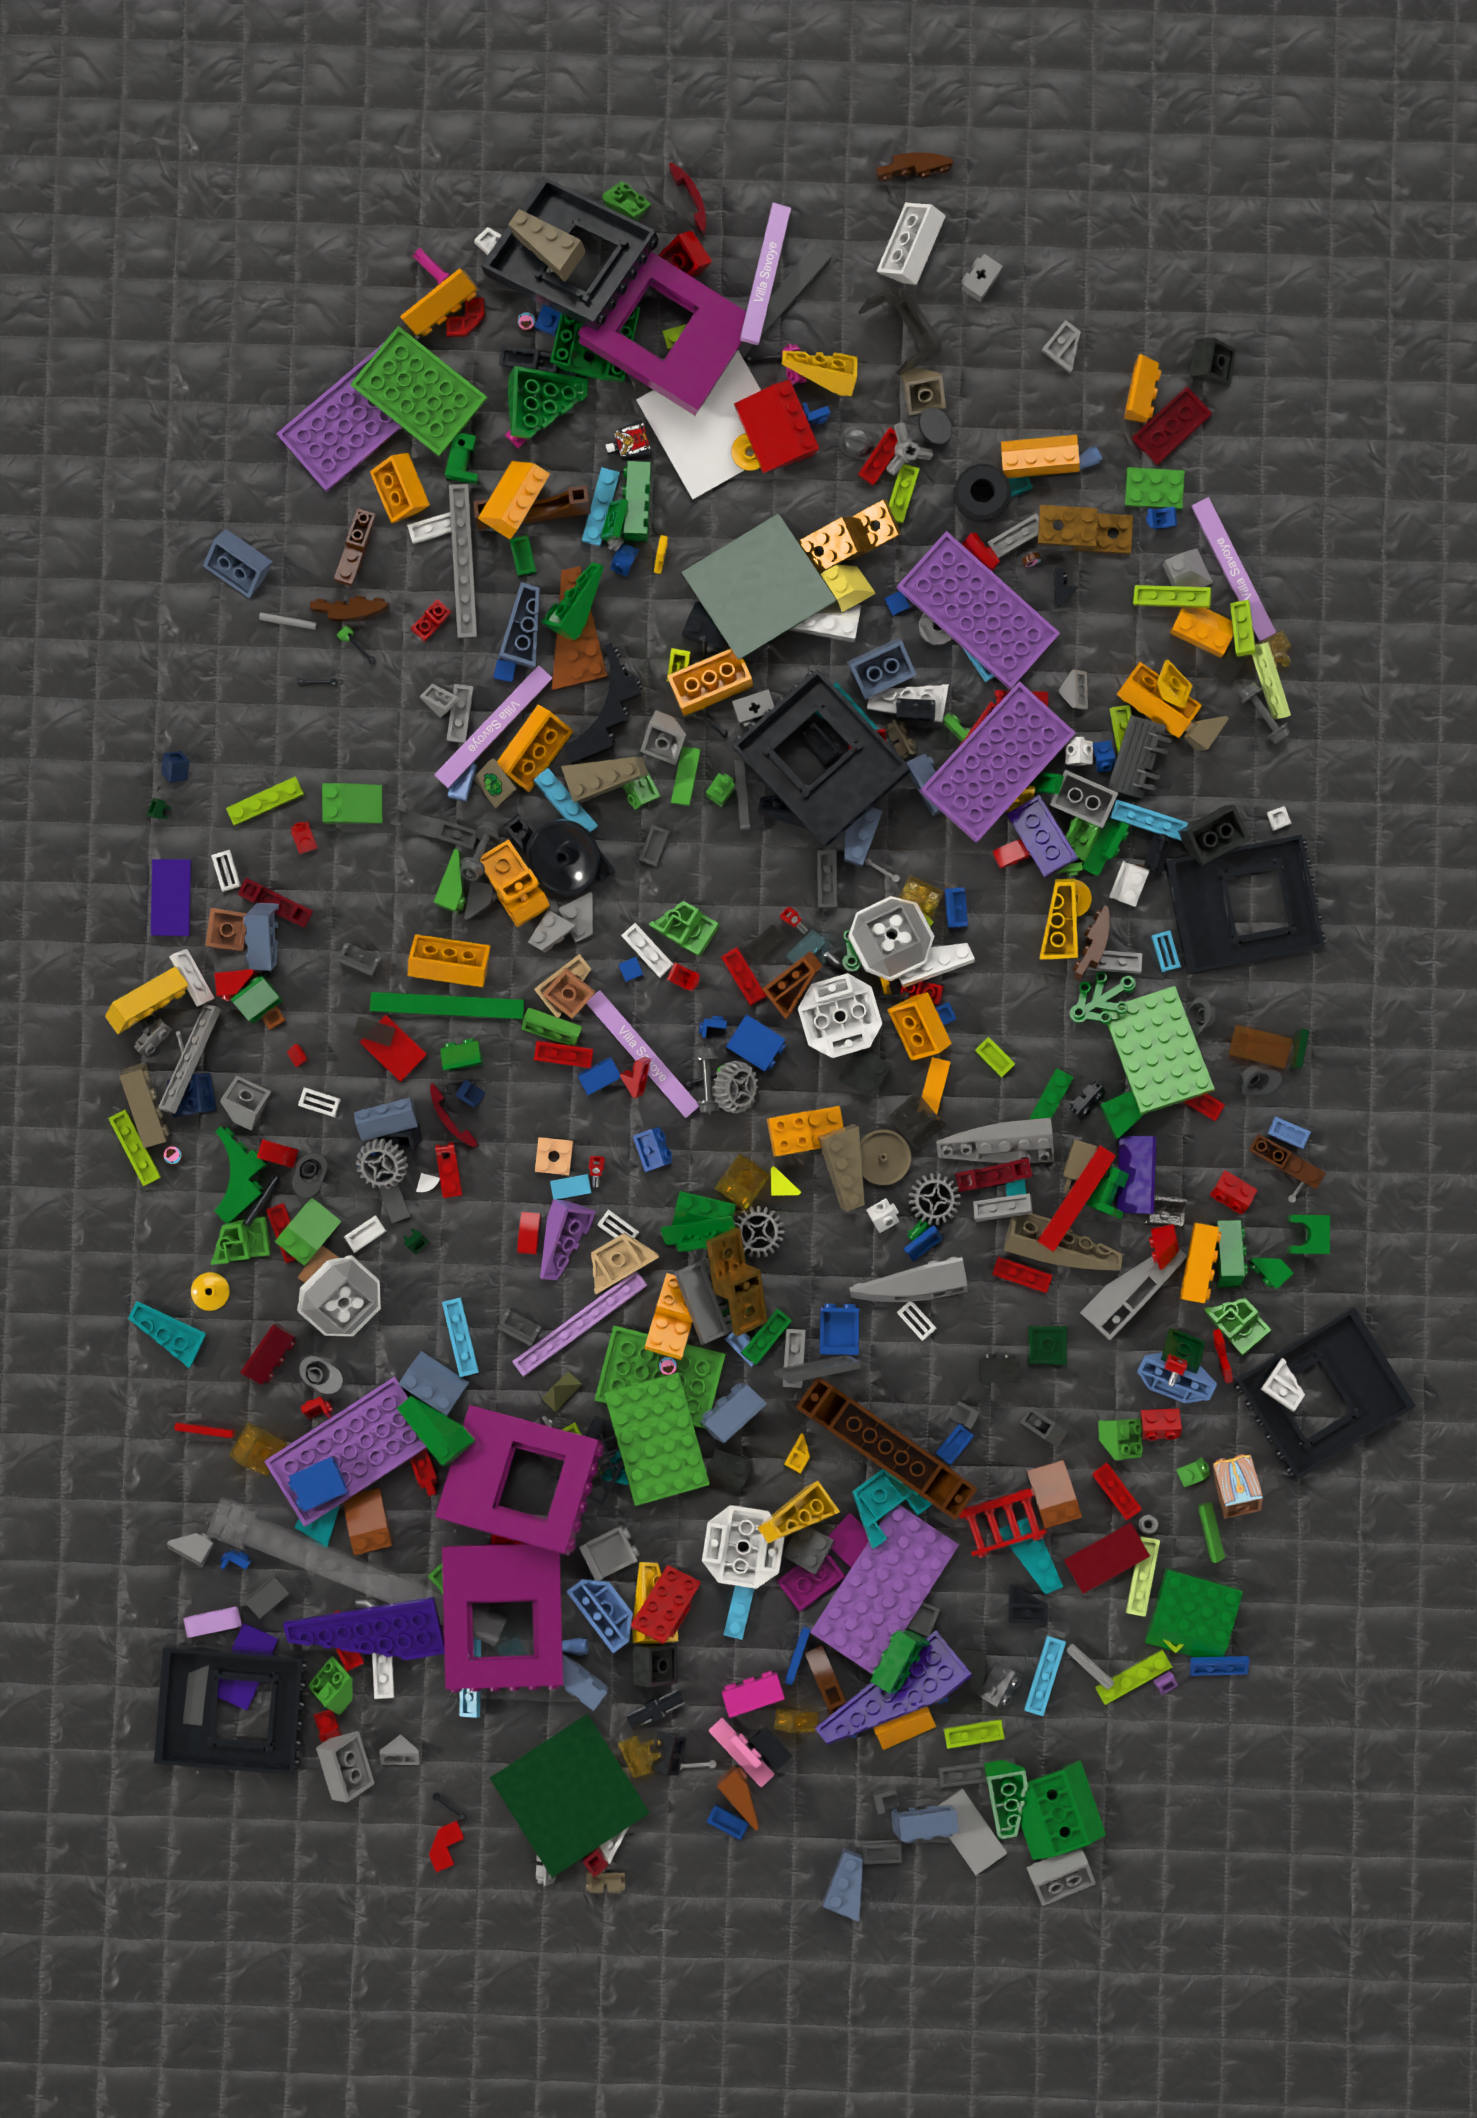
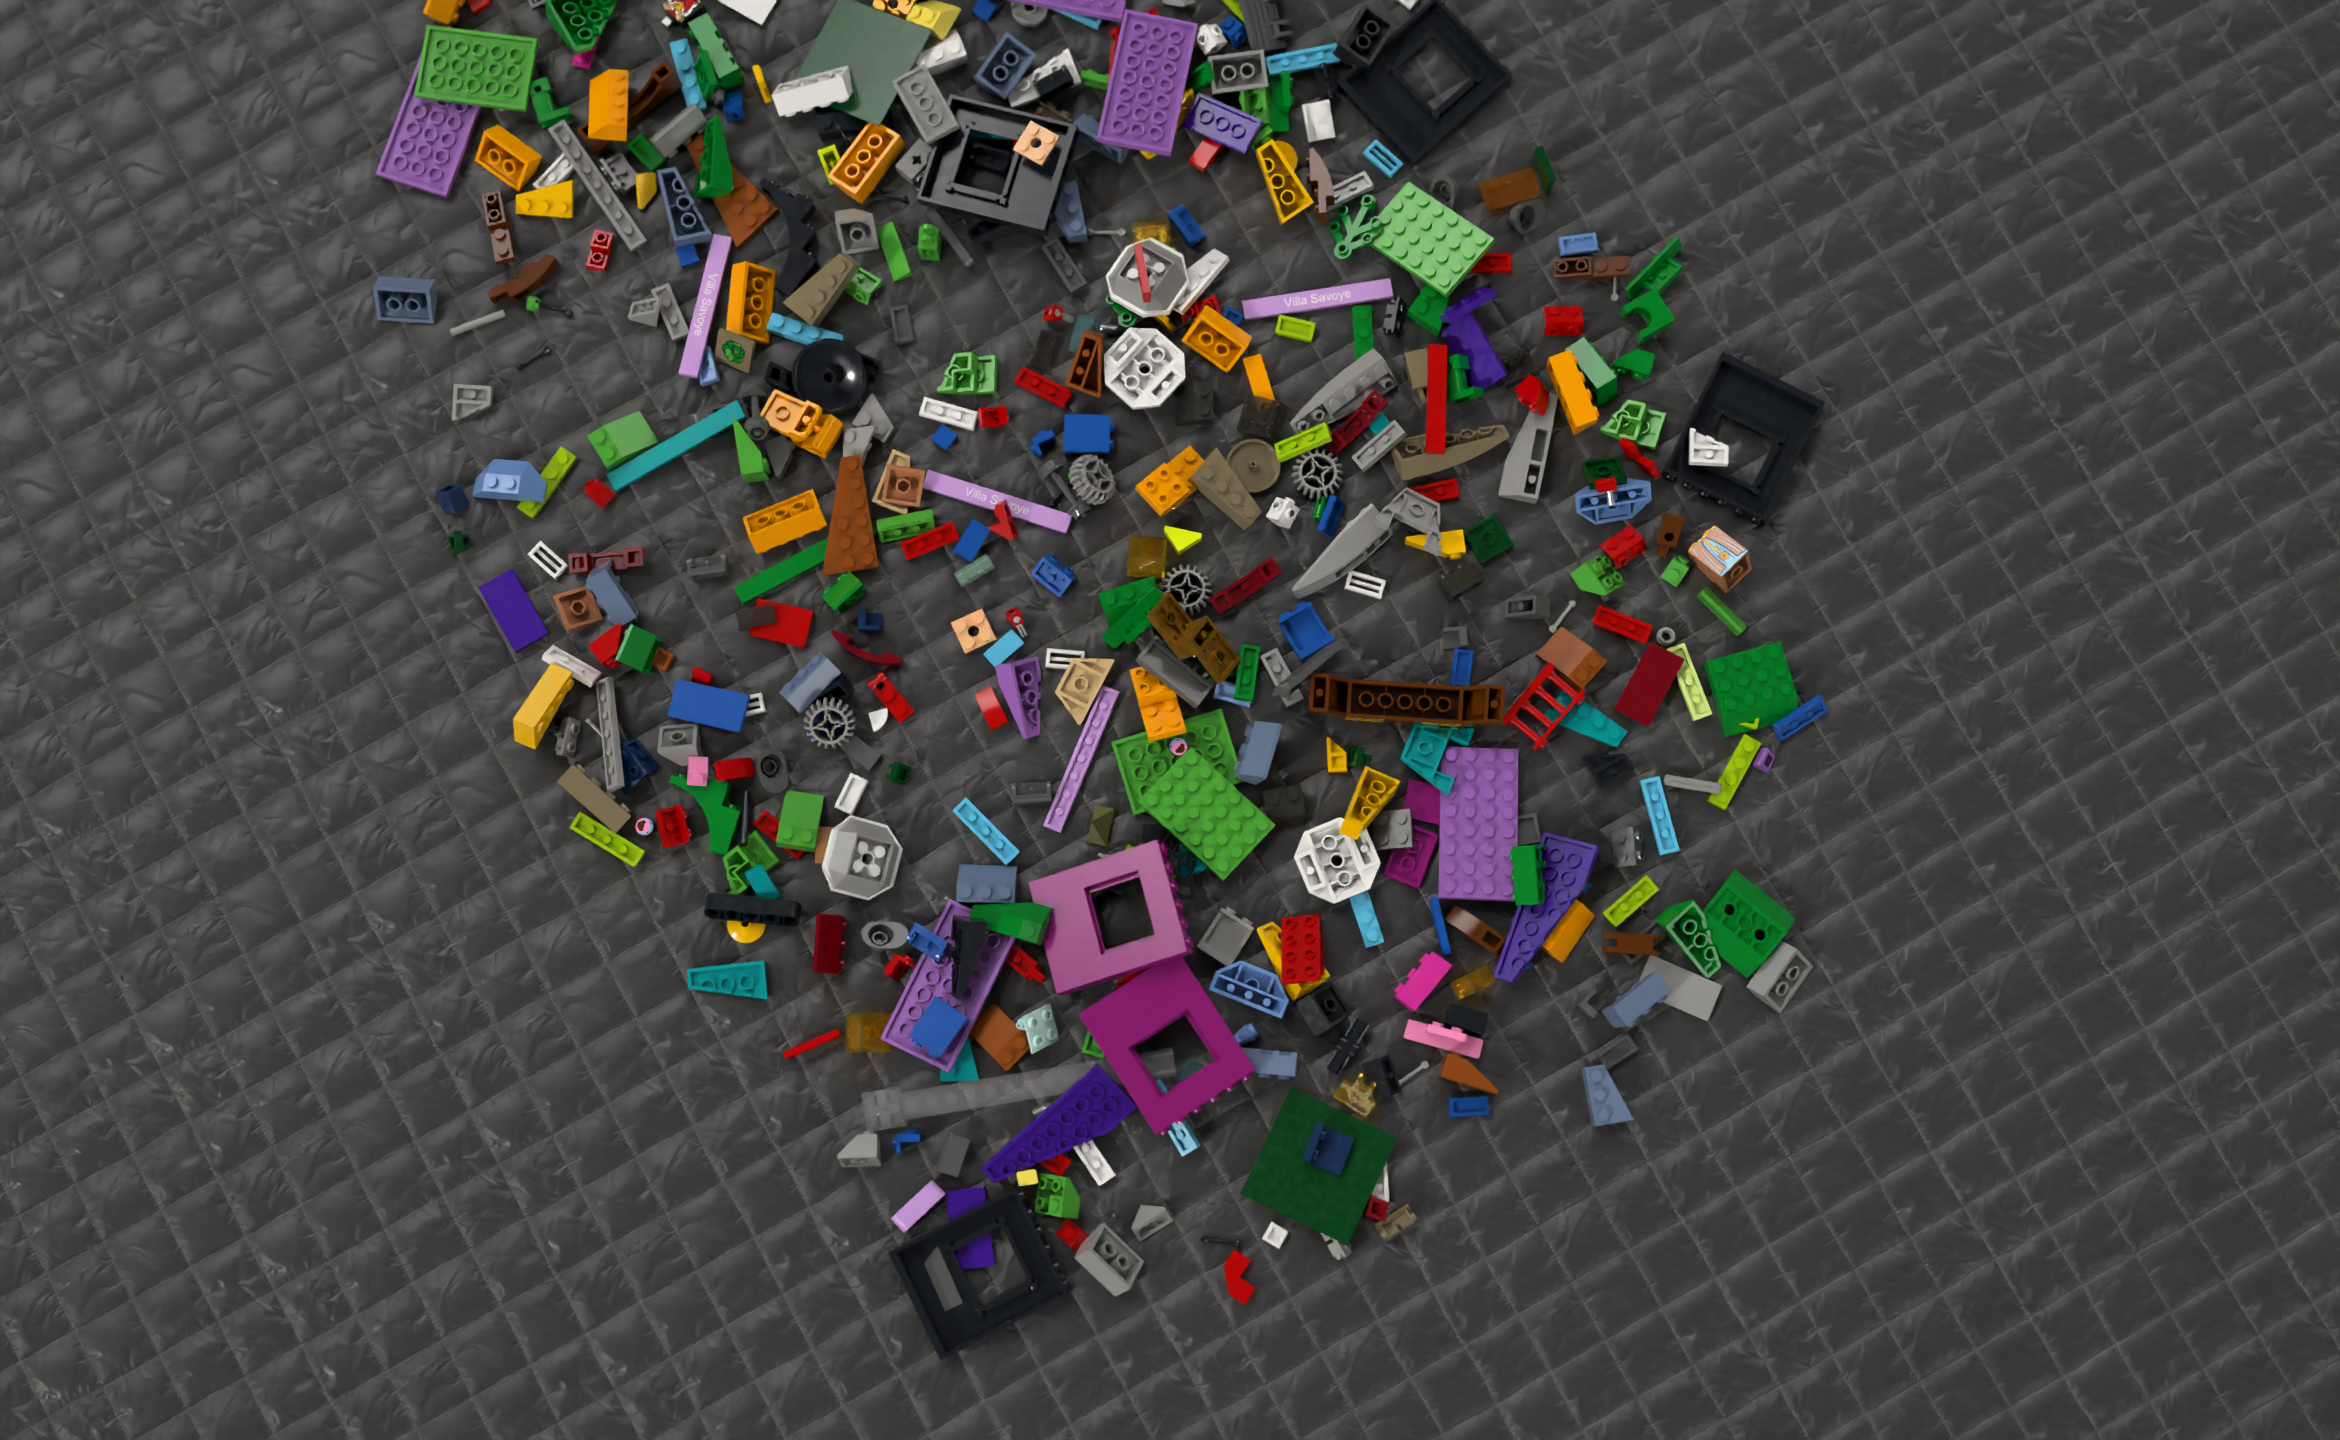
camera: 30 degrees left, 5 degrees down
none -> light grey wing [452,384,493,421]
none -> medium blue wedge [472,459,548,503]
none -> yellow wing [516,180,574,218]
none -> flat silver bracket [600,151,636,195]
none -> teal tile [606,400,747,492]
none -> yellow tile [635,172,657,209]
none -> light grey slope [649,103,708,158]
none -> red bracket [655,804,691,849]
none -> blue tile [667,679,750,733]
none -> bright pink brick [687,756,708,786]
none -> black beam [704,893,802,927]
none -> teal tile [744,863,780,899]
none -> white slope [772,66,852,117]
none -> dark orange wing [822,454,879,577]
none -> light grey tile [892,64,960,145]
none -> blue hinge [906,922,951,963]
none -> black wedge [951,915,989,999]
none -> sand green axle [954,554,995,588]
none -> light nougat piece [1013,121,1060,166]
none -> light aqua hinge [1016,1003,1059,1054]
none -> light yellow slope [1017,1169,1038,1186]
none -> tile [1134,243,1151,303]
none -> dark red slope [1209,556,1282,615]
none -> lavender tile [1242,278,1393,321]
none -> white tile [1262,1221,1289,1249]
none -> lime plate [1274,422,1332,463]
none -> dark blue bracket [1303,1122,1354,1175]
none -> dark green tile [1348,746,1372,768]
none -> light grey wing [1371,487,1441,556]
none -> yellow slope [1405,529,1466,560]
none -> dark purple wing [1440,287,1497,323]
none -> light grey hinge [1549,600,1576,633]
none -> reddish brown piece [1603,933,1662,956]
none -> green bracket [1626,237,1684,300]
none -> reddish brown torso [1654,513,1685,558]

